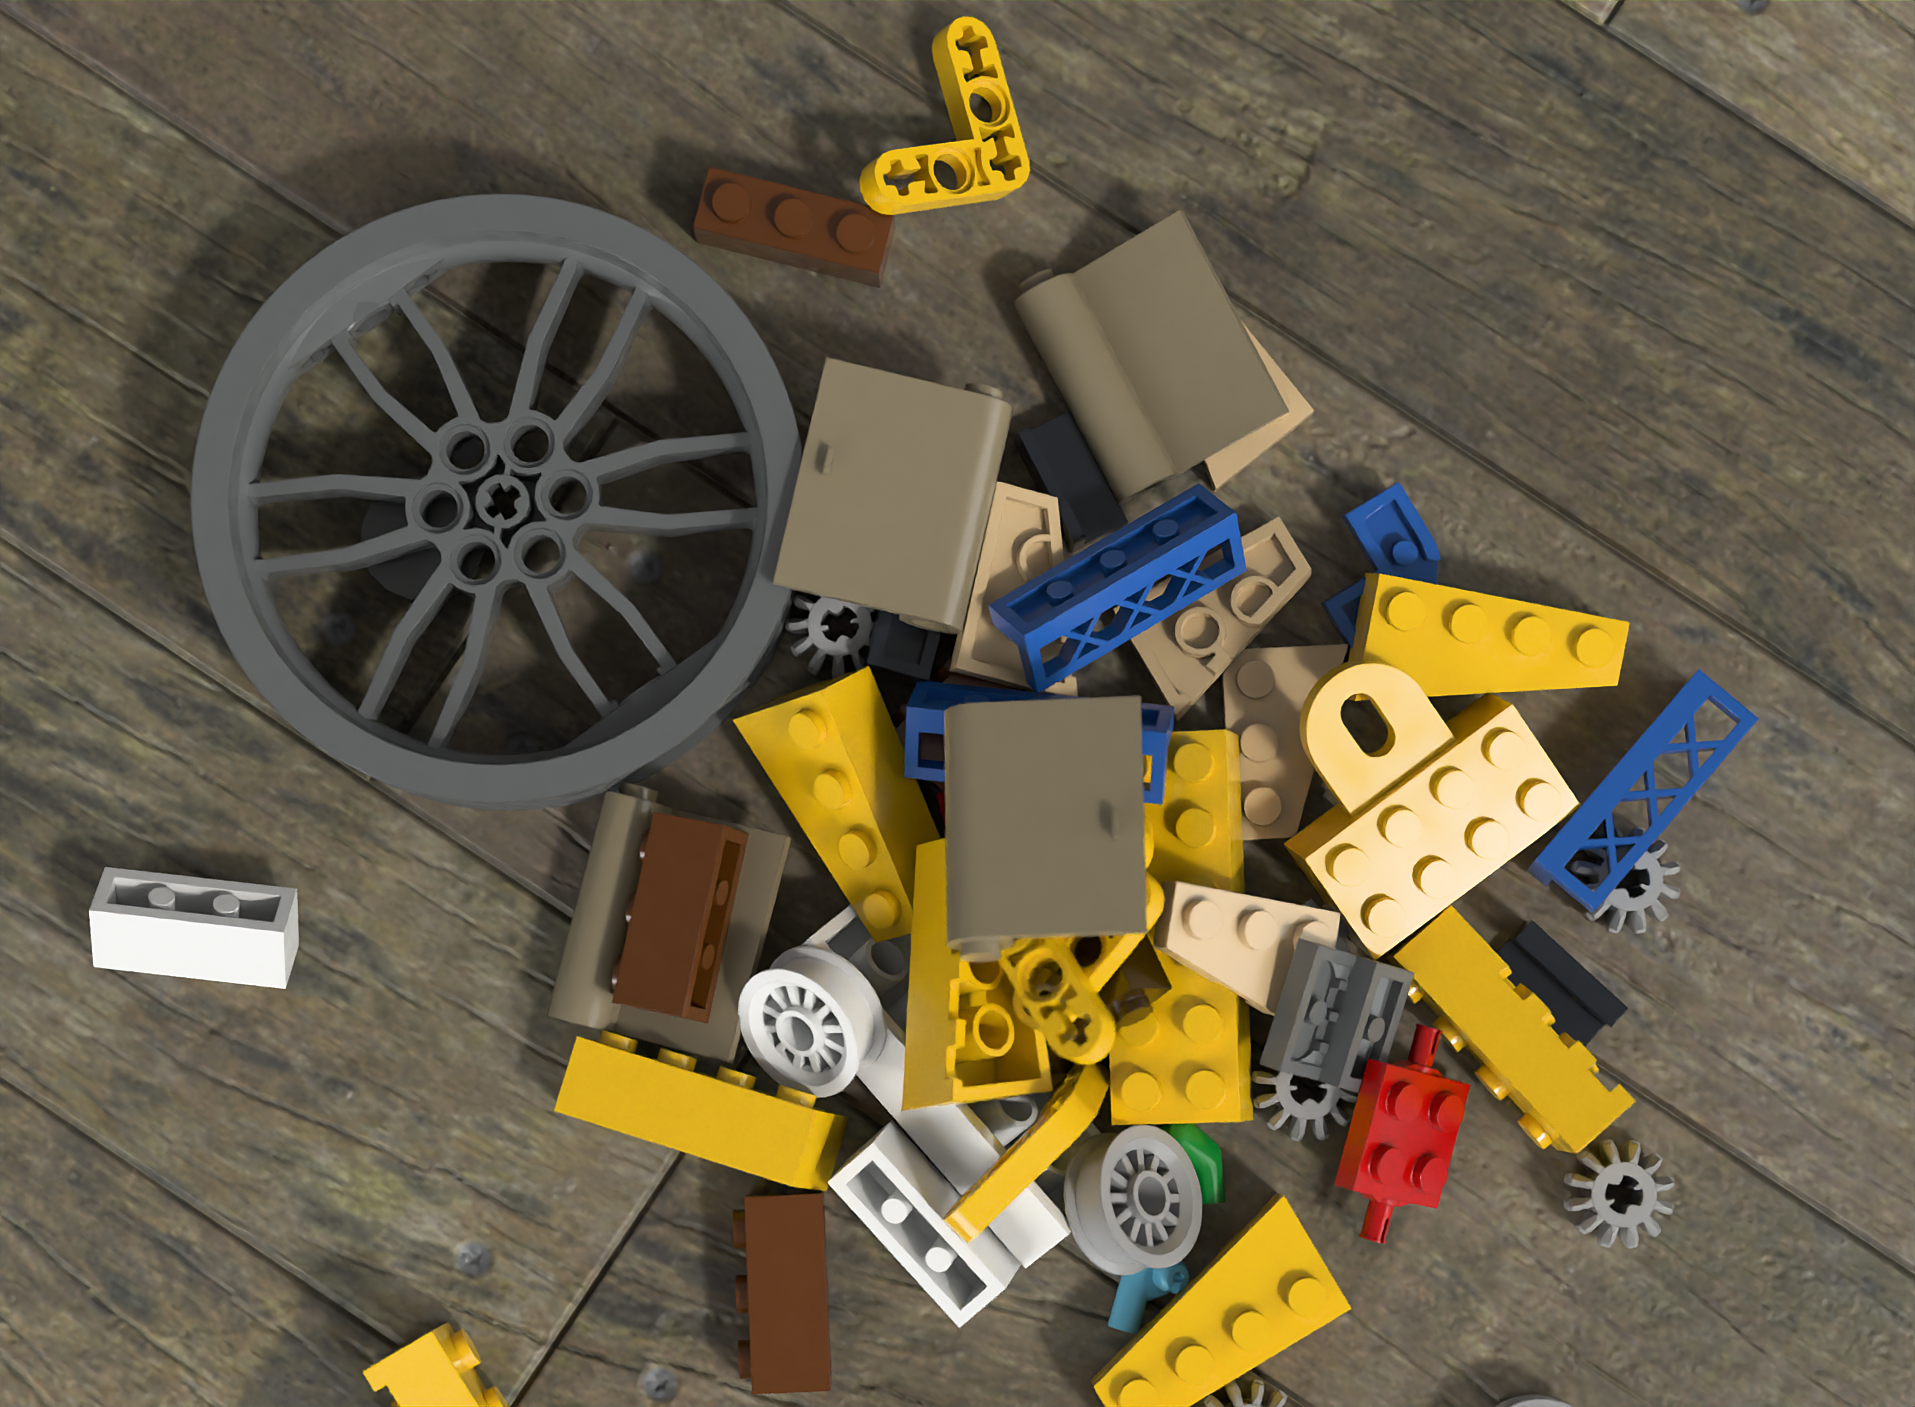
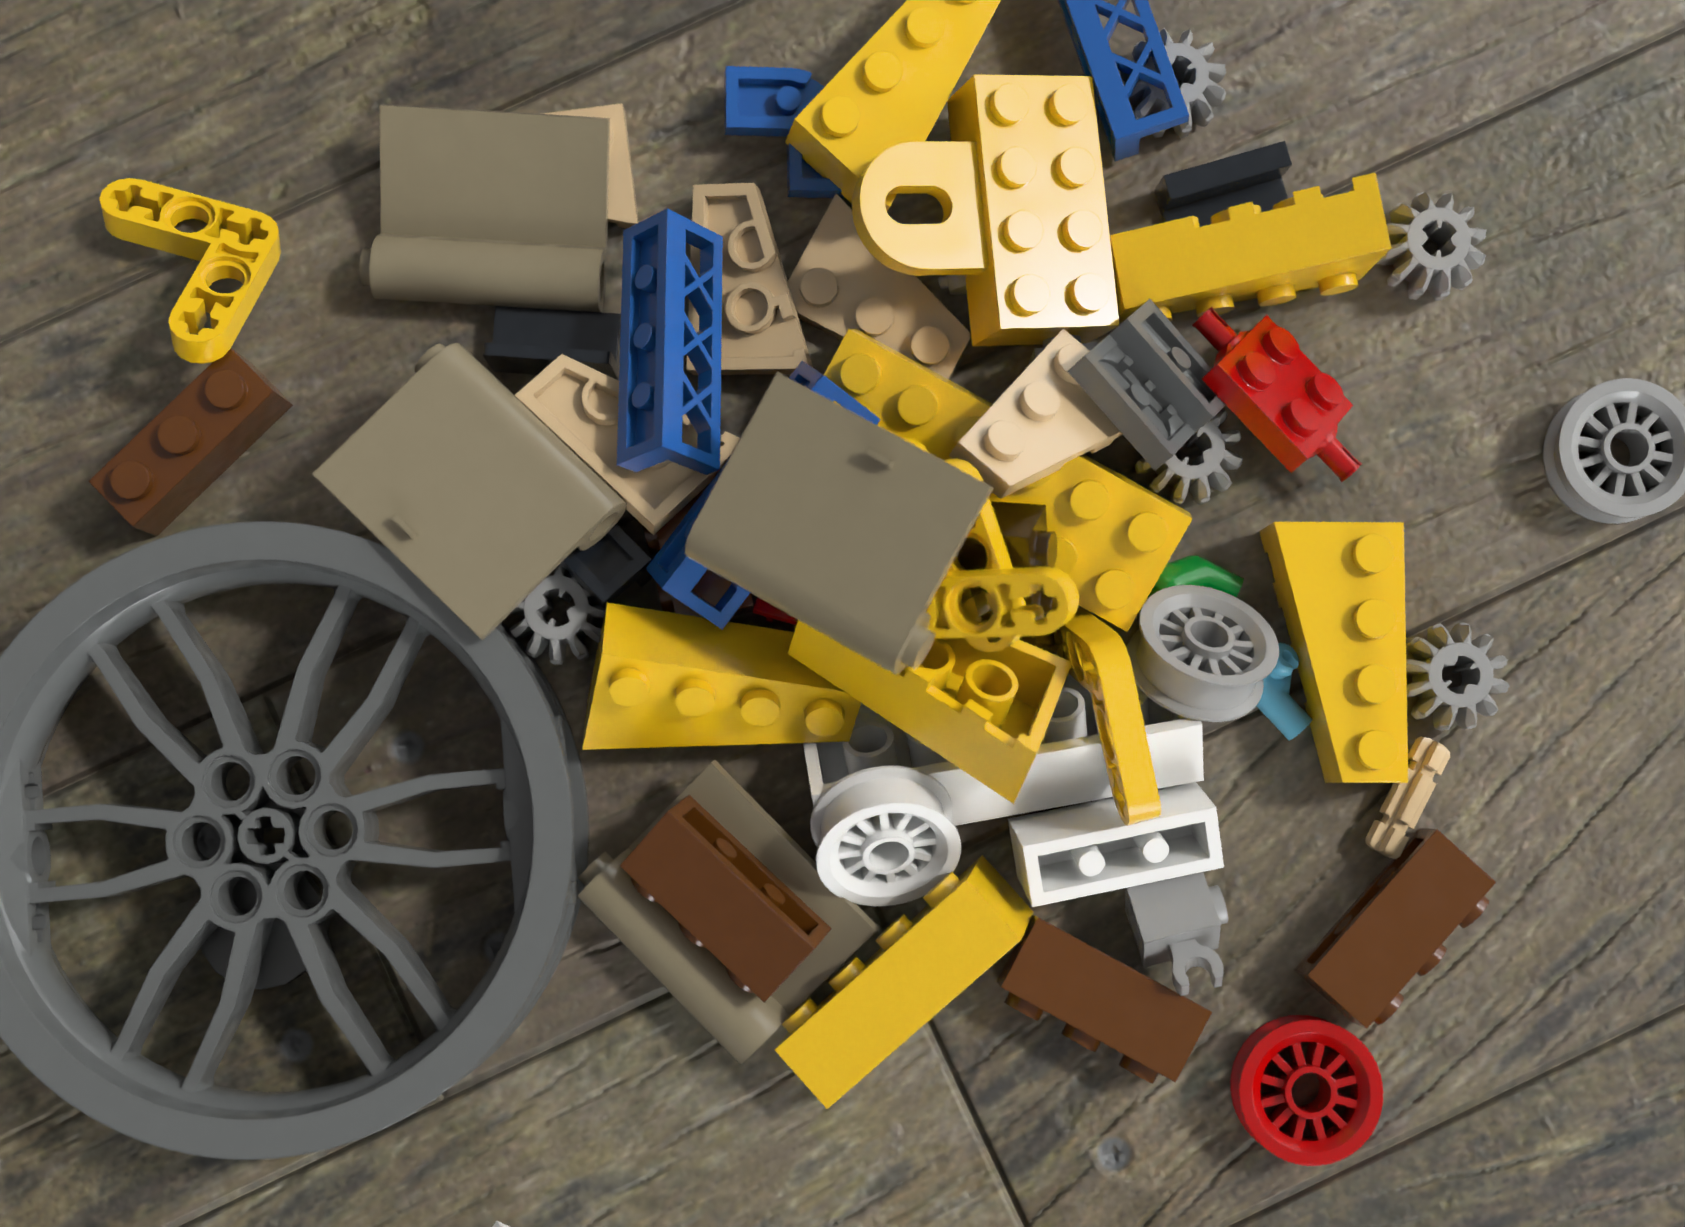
camera: 55 degrees left, 0 degrees up
none -> light grey brick [1125,872,1228,996]

